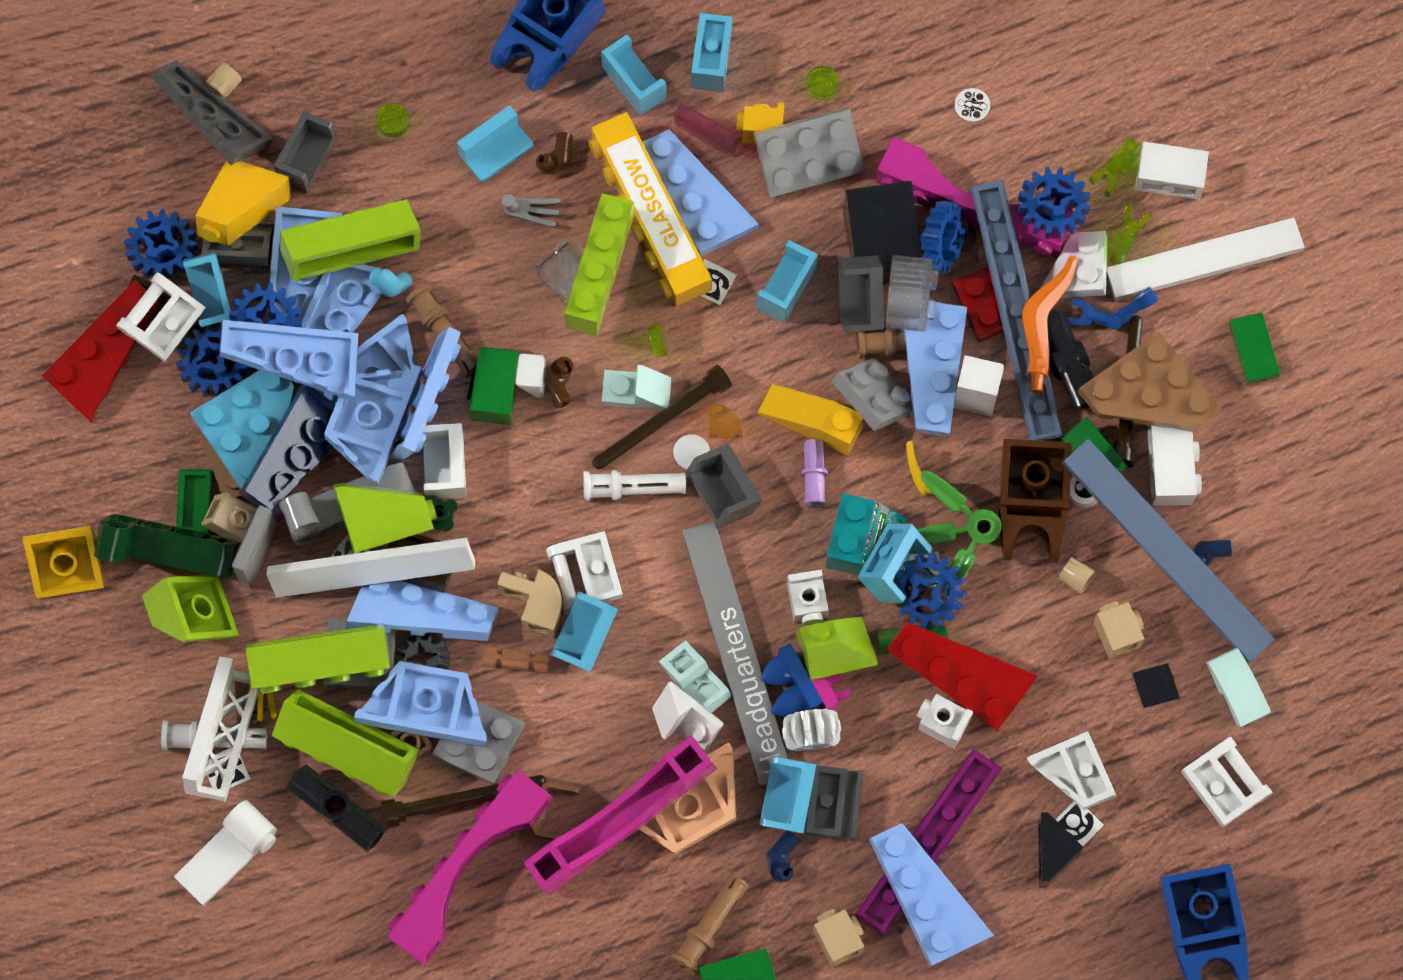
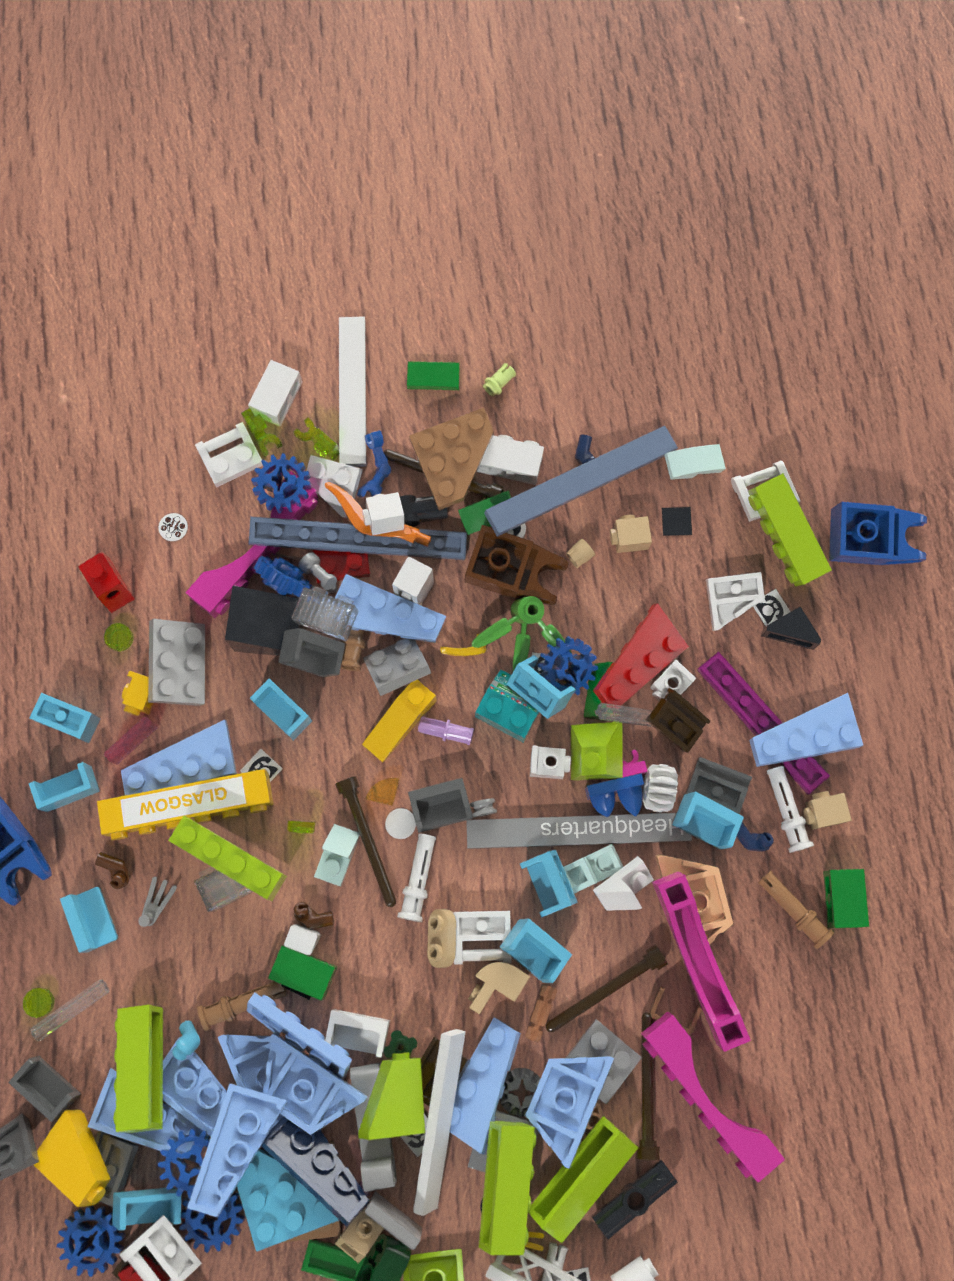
camera: 75 degrees left, 5 degrees up
none -> clear axle [30,980,110,1041]
none -> red torso [78,552,135,613]
none -> white plate [195,422,263,488]
none -> light grey piece [299,552,337,593]
none -> white brick [362,492,404,535]
none -> tan plate [427,909,456,968]
none -> light grey bush [470,798,497,817]
none -> yellowish green pin [483,363,516,396]
none -> medium azure panel [520,850,578,918]
none -> dark brown piece [545,945,668,1033]
none -> clear axle [595,703,653,727]
none -> dark brown plate [646,688,711,753]
none -> lime brick [748,473,832,587]
none -> white pin [767,766,814,853]

